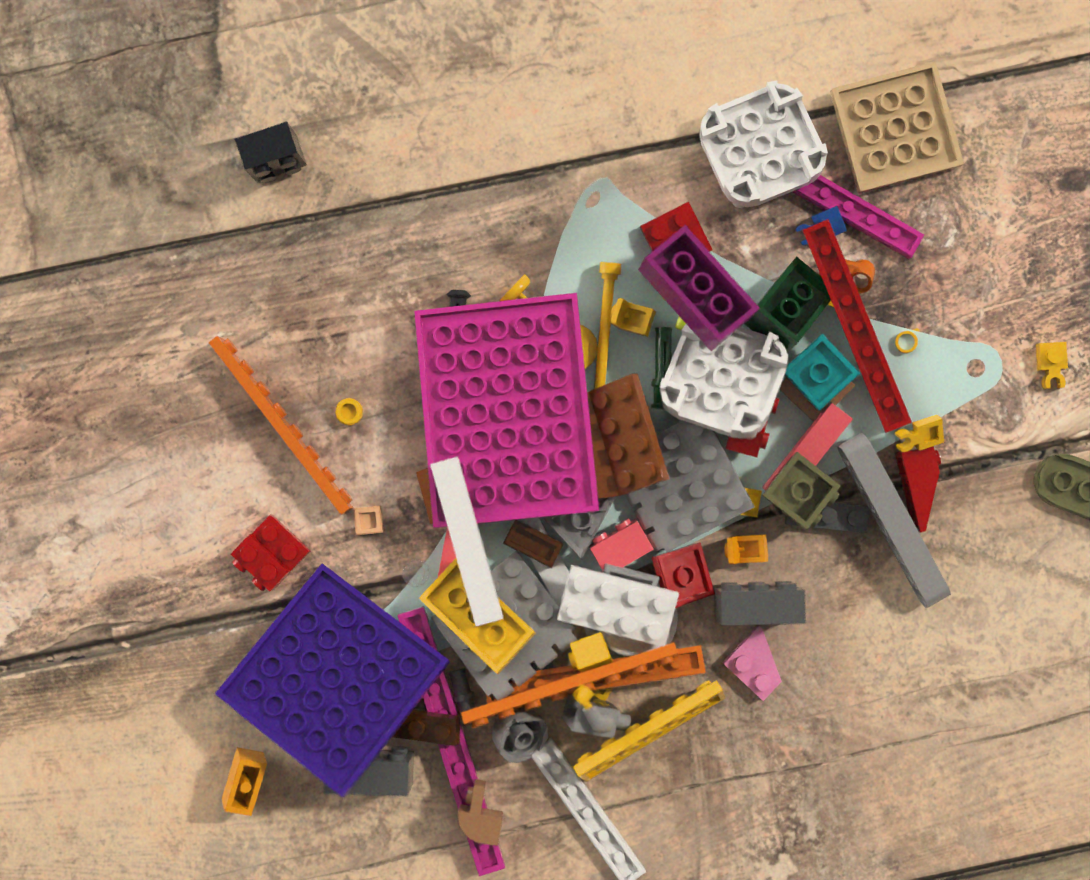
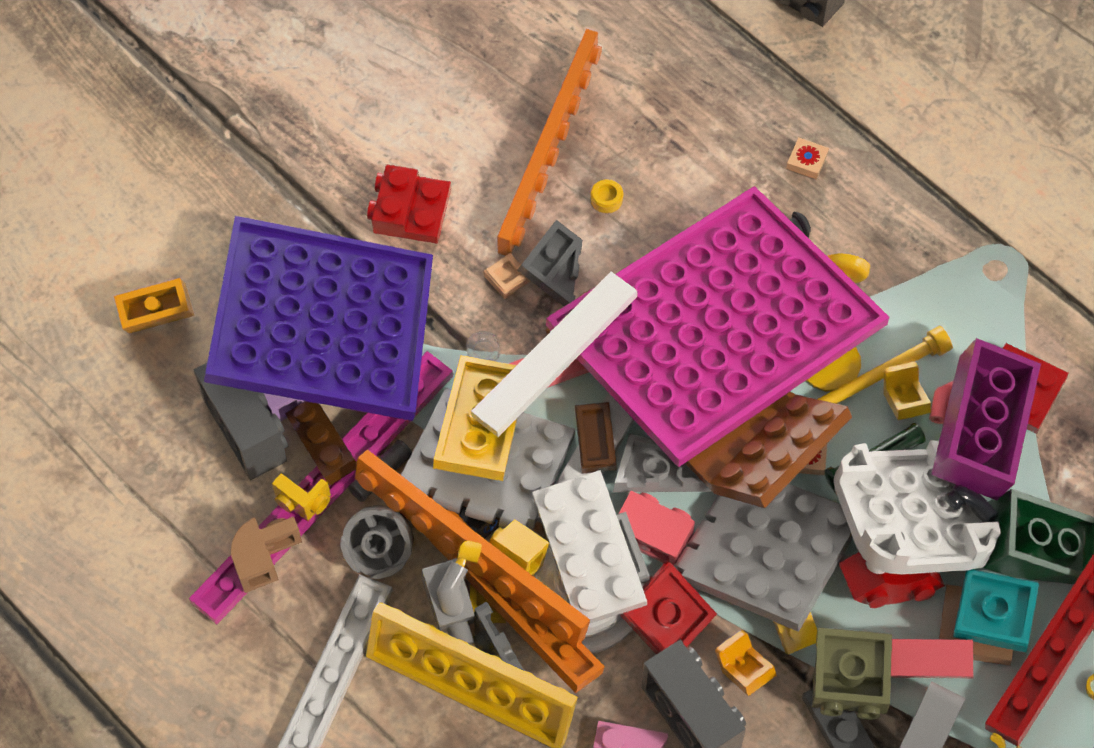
camera: 60 degrees right, 25 degrees down
none -> yellow bracket [272,473,331,521]
none -> dark grey wing [473,602,524,671]
none -> dark grey wing [517,220,583,306]
none -> light nougat tile [786,137,829,180]
none -> coral arm [929,380,954,424]
none -> black arm [945,485,999,523]

